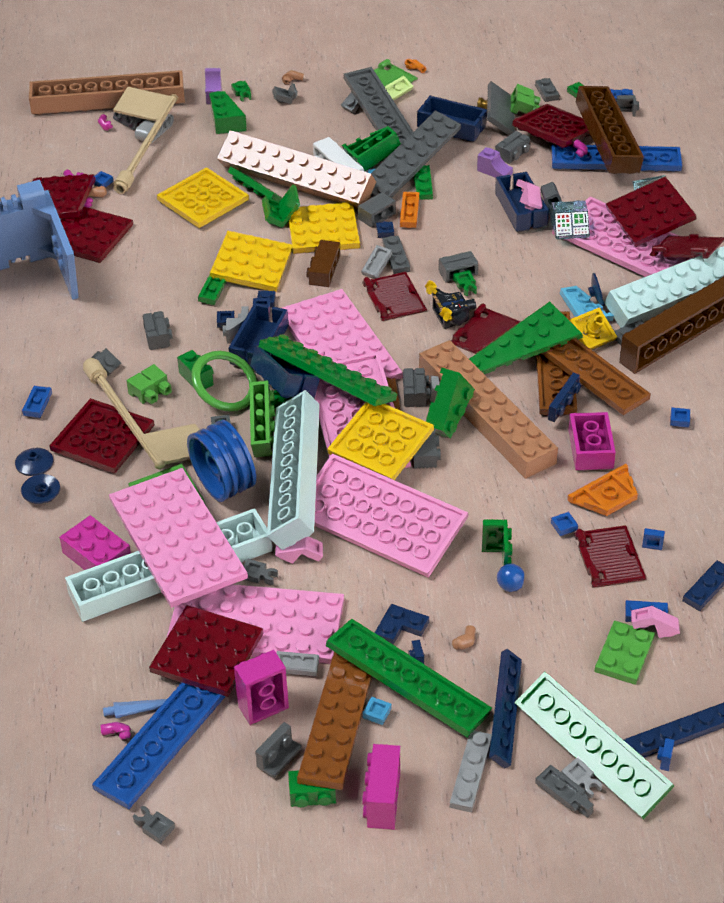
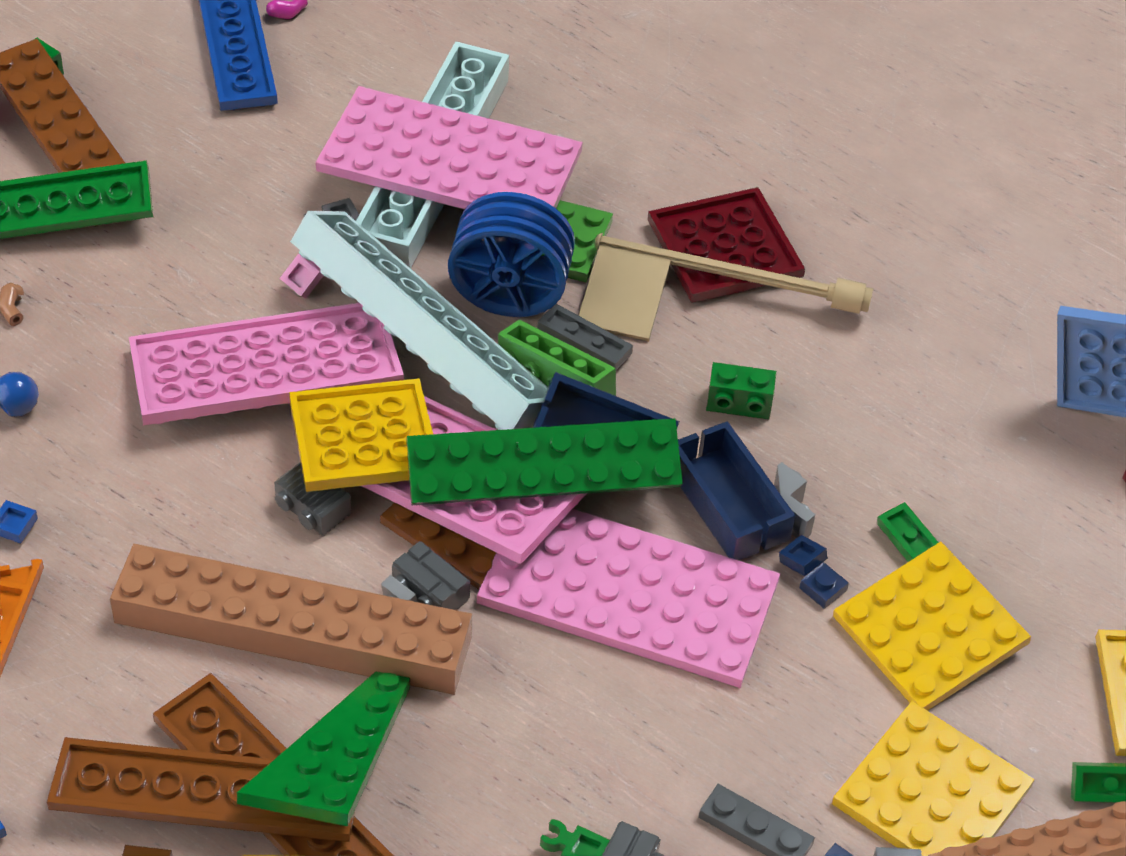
camera: 130 degrees right, 5 degrees up
dark blue dish [15,448,54,476] -> none
dark blue dish [21,474,60,504] -> none
blue plate [22,385,52,418] -> none
dark pink brick [59,515,131,570] -> none
dark grey bracket [91,348,121,376] -> none
medium blue bar [103,699,167,718] -> none
bright green hips [126,364,172,404] -> none
dark grey brick [142,311,173,350] -> none
dark red plate [149,605,264,697] -> none
bright pink plate [167,584,344,664] -> none
bright green wedge [192,351,258,412] -> none
dark blue plate [217,310,235,328] -> none
dark pink brick [234,649,289,725] -> none
dark grey bracket [255,722,302,778] -> none
green bracket [262,185,300,228] -> none
light grey plate [277,651,319,676] -> none
reddish brown brick [306,240,341,287] -> none
light grey plate [361,245,392,279] -> none
dark red window [362,272,427,321] -> none
dark azure plate [363,697,392,725] -> none
dark blue plate [374,604,429,645] -> none
dark blue plate [408,640,424,664] -> none
torso [425,280,476,329] -> none
green wedge [426,367,475,439] -> none
dark red window [451,303,521,354] -> none
green bracket [482,519,512,566] -> none
dark blue plate [548,372,581,422] -> none
dark pink brick [568,412,616,470] -> none

